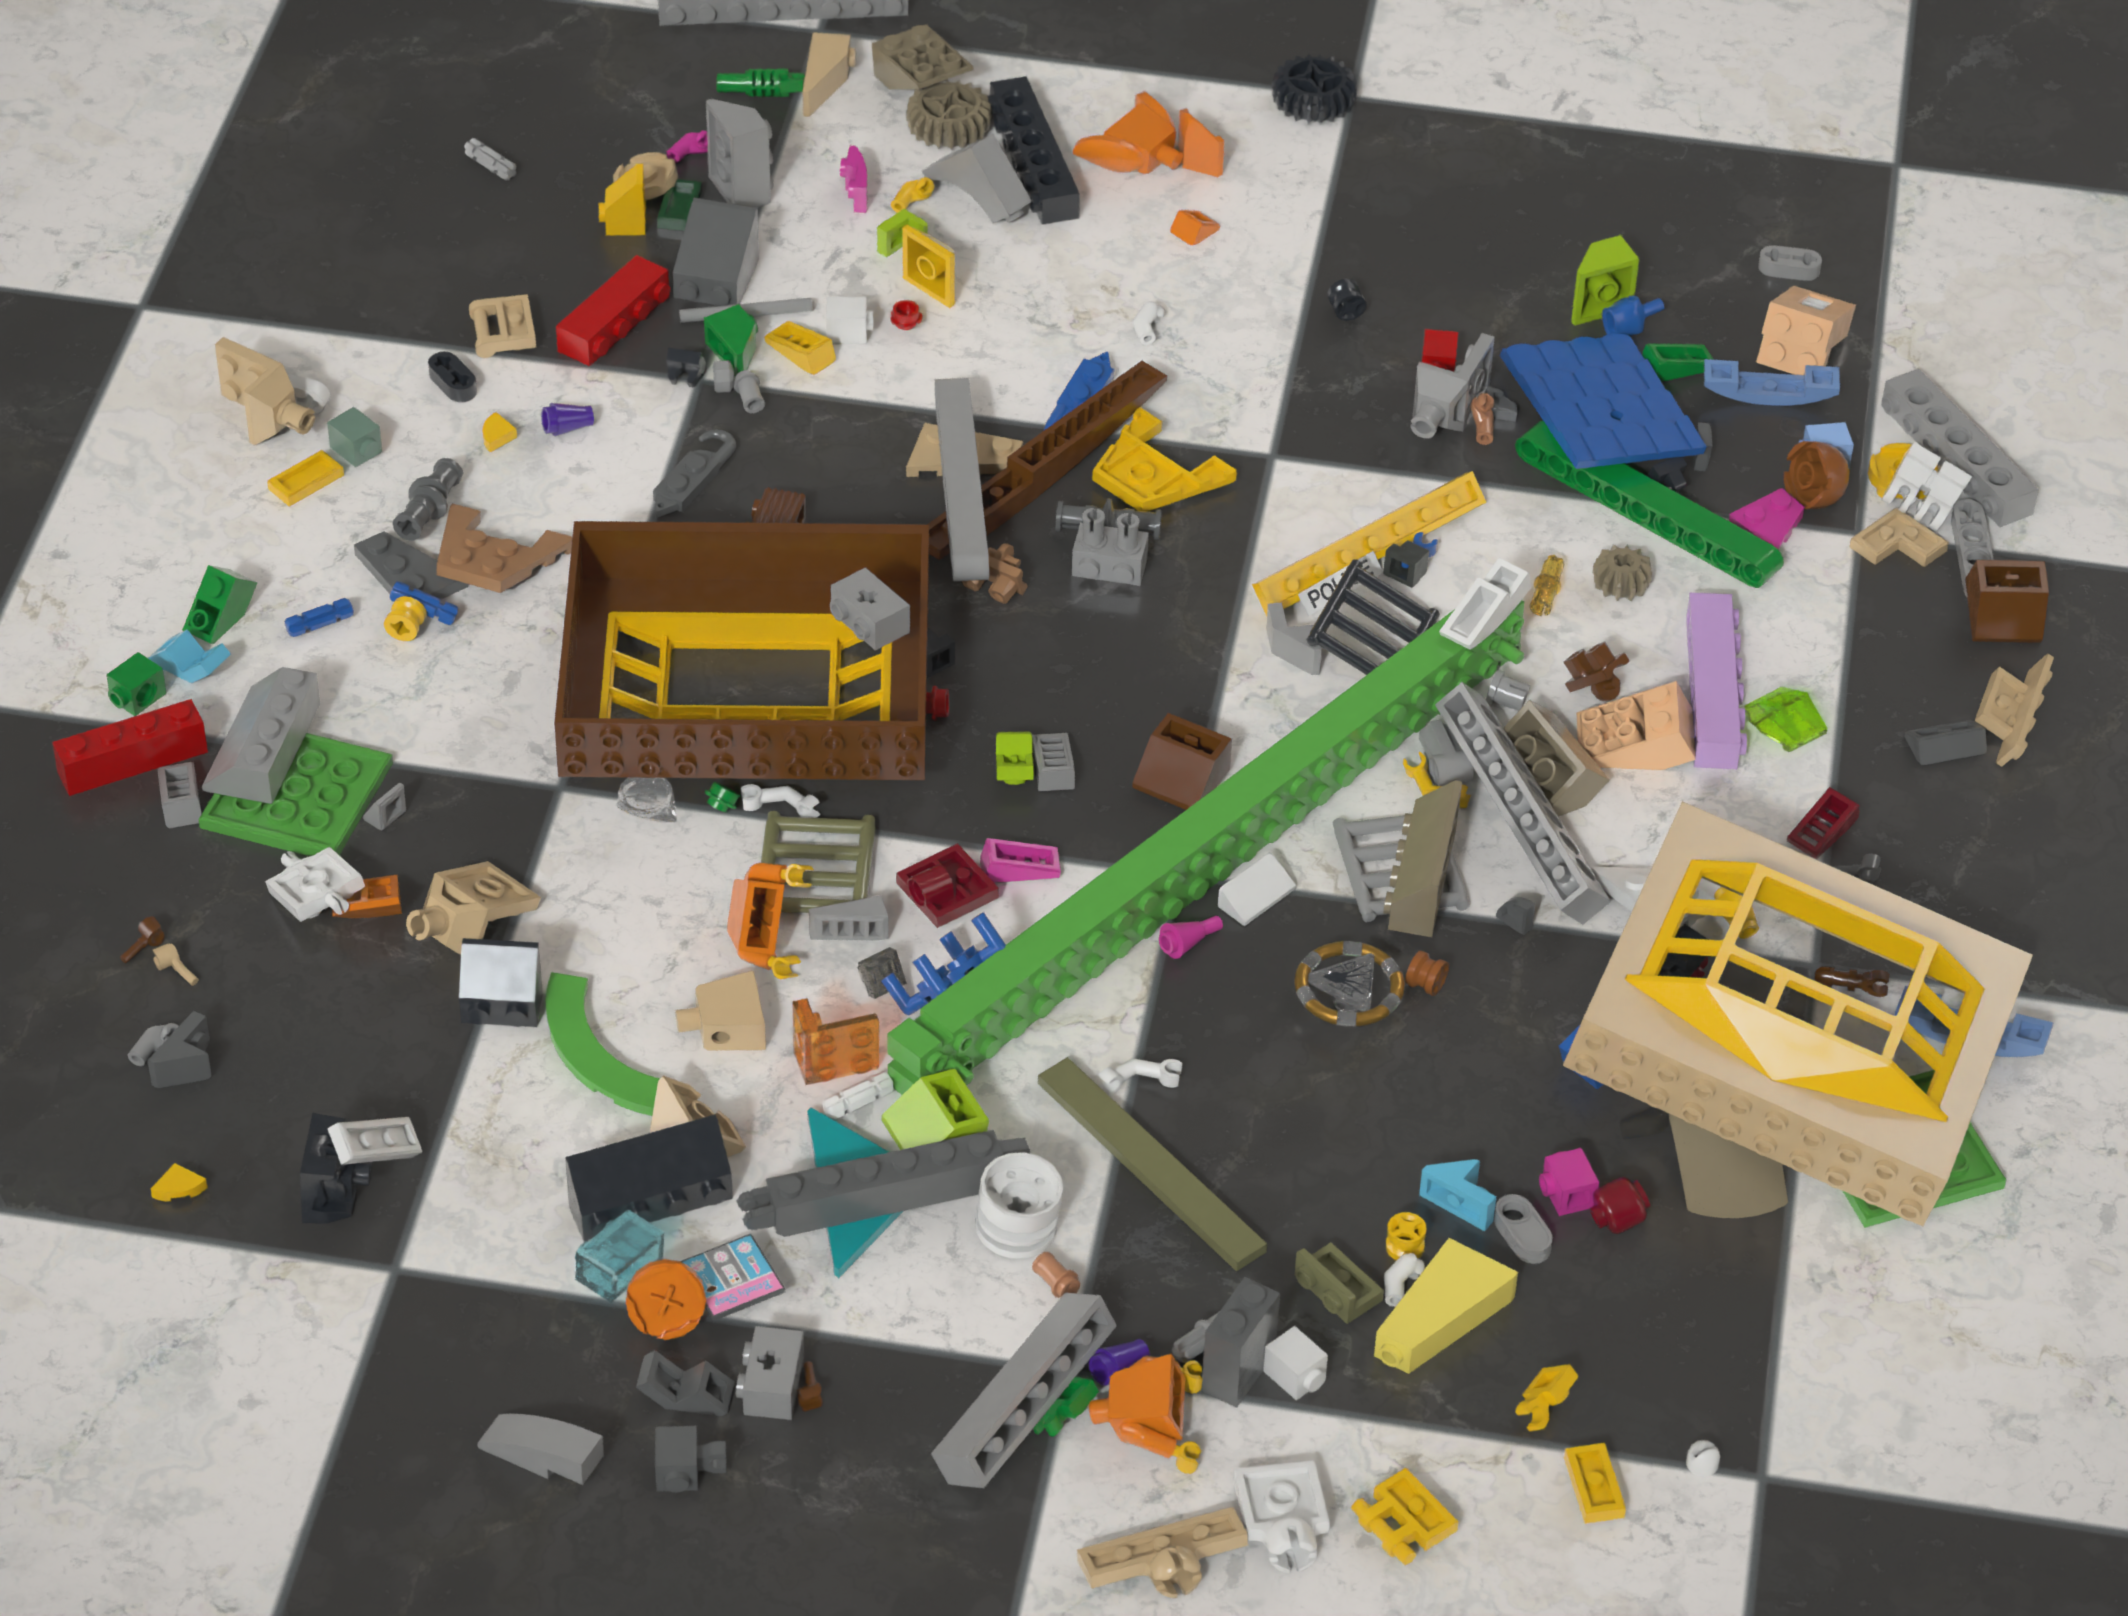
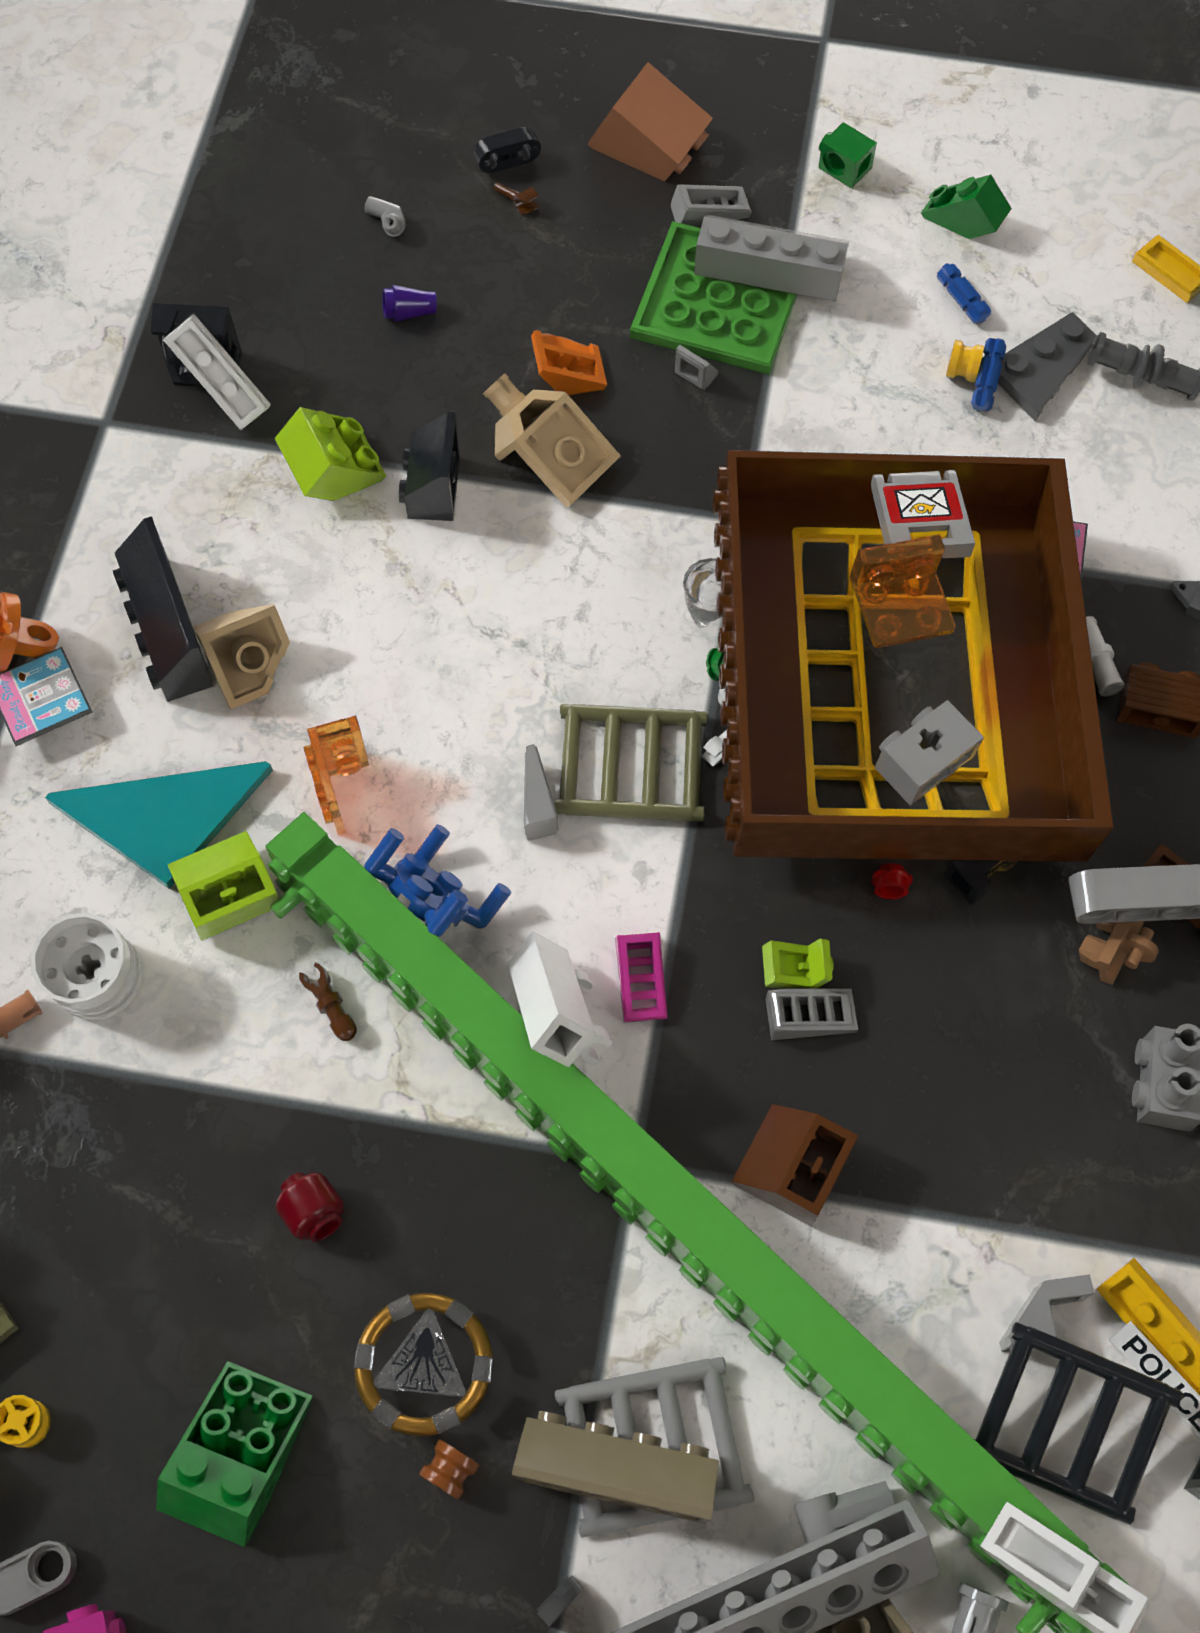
camera: 90 degrees right, 20 degrees up
red brick [52,699,208,796] -> none
medium azure slope [148,630,231,683] -> none
dark grey slope [148,1011,212,1088] -> none
yellow tile [151,1163,207,1202] -> none
tan hand [153,944,199,986] -> none
white plate [265,847,365,922] -> none
medium nougat wing [437,503,572,593] -> none
bright green tile [546,972,660,1116] -> none
clear light blue brick [575,1209,665,1303] -> none
tan torso [675,971,766,1051] -> none
orange torso [727,863,814,979] -> none
dark grey hinge [736,1130,1030,1237] -> none
white axle [822,1072,894,1120] -> none
clear smoke tile [857,947,907,999] -> none
dark red plate [896,843,999,928] -> none
olive tile [1038,1057,1267,1272] -> none
white arm [1098,1059,1182,1096] -> none
dark pink cone [1159,916,1223,959] -> none
white slope [1218,852,1296,926] -> none
yellow arm [1403,752,1471,809] -> none
medium azure slope [1419,1160,1496,1231] -> none
none -> green slope [156,1361,313,1547]
none -> lime slope [275,407,386,501]
none -> dark red head [276,1172,344,1242]
none -> reddish brown piece [299,962,357,1041]
none -> dark purple cone [382,284,437,322]
none -> black beam [473,127,542,173]
none -> white brick [508,931,613,1068]
none -> nougat slope [587,62,713,182]
none -> clear orange bracket [849,534,956,648]
none -> container [871,470,975,562]

